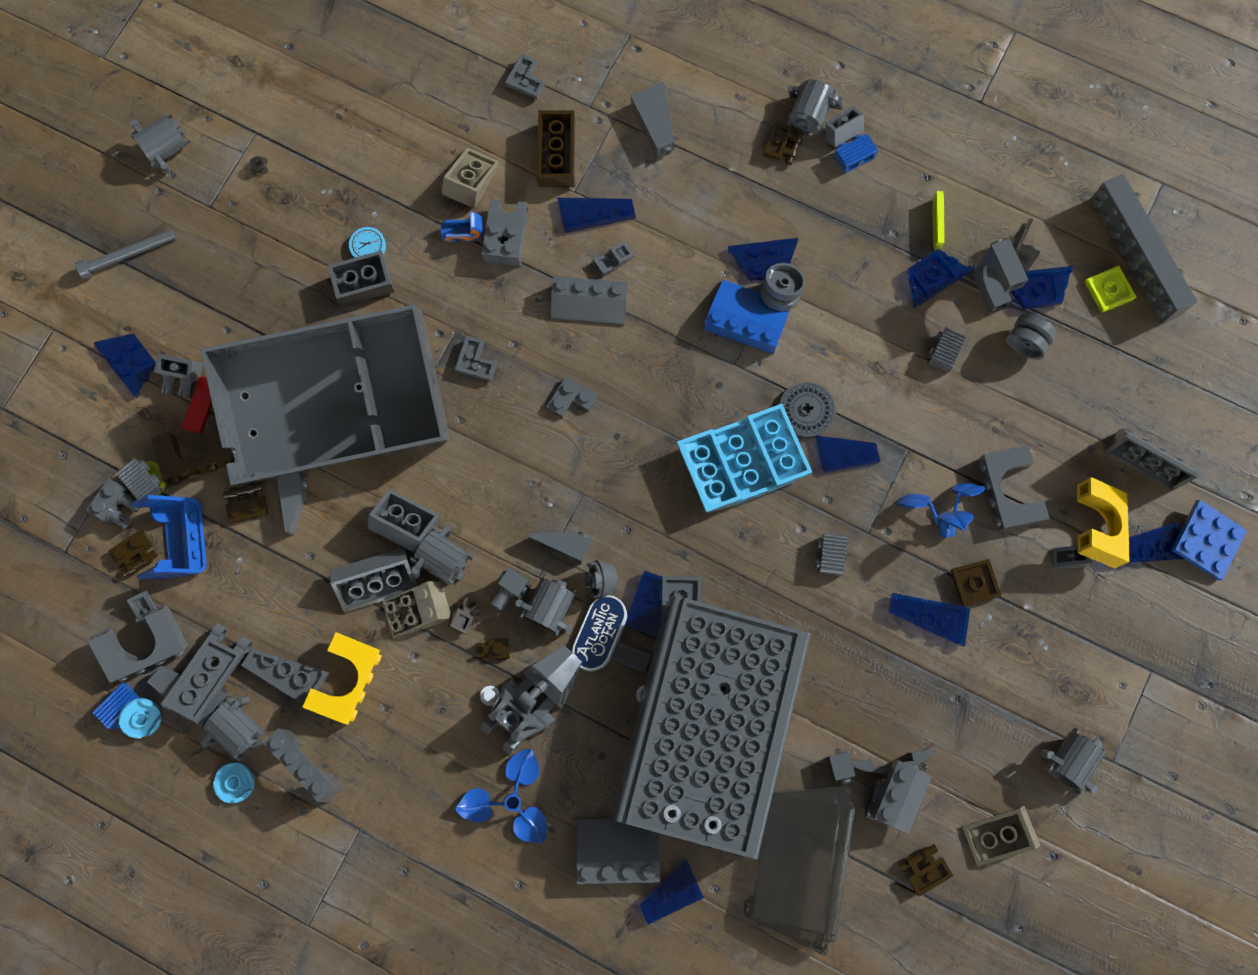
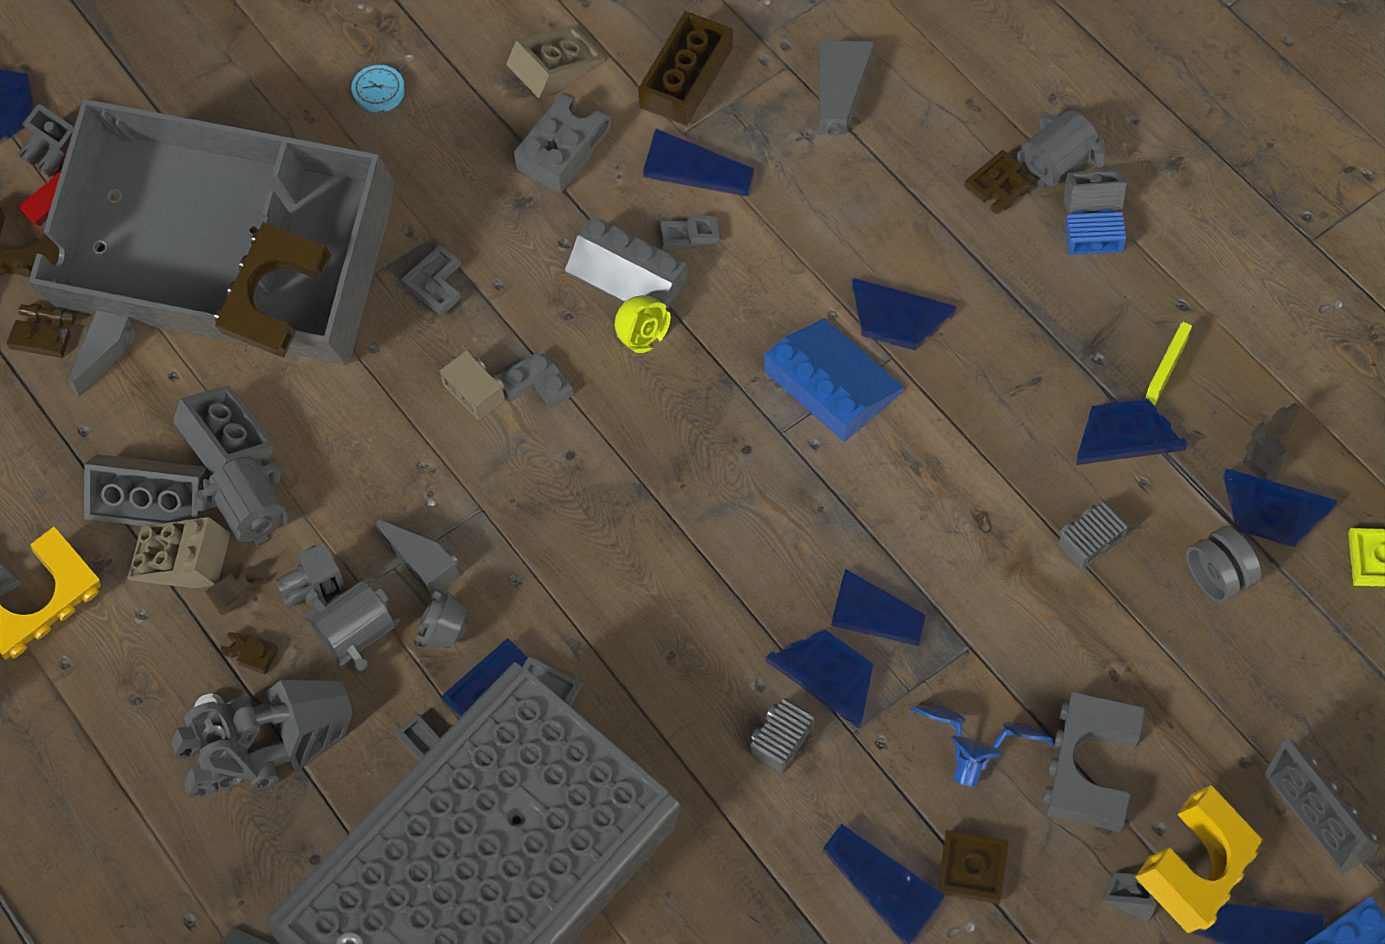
camera: 25 degrees right, 15 degrees down
dark grey brick [328,250,395,307] -> none
blue animal [441,212,483,242] -> none
blue plant [456,749,547,843] -> none
tile [572,595,627,672] -> none
medium azure slope [677,404,812,513] -> none
dark grey wheel [760,263,806,312] -> none
piece [779,382,836,437] -> none
dark grey arch [972,239,1028,313] -> none
none -> dark brown arch [214,222,332,358]
none -> dark tan brick [440,351,505,421]
none -> neon yellow cylinder [614,295,671,353]
none -> clear blue wing [766,629,873,729]

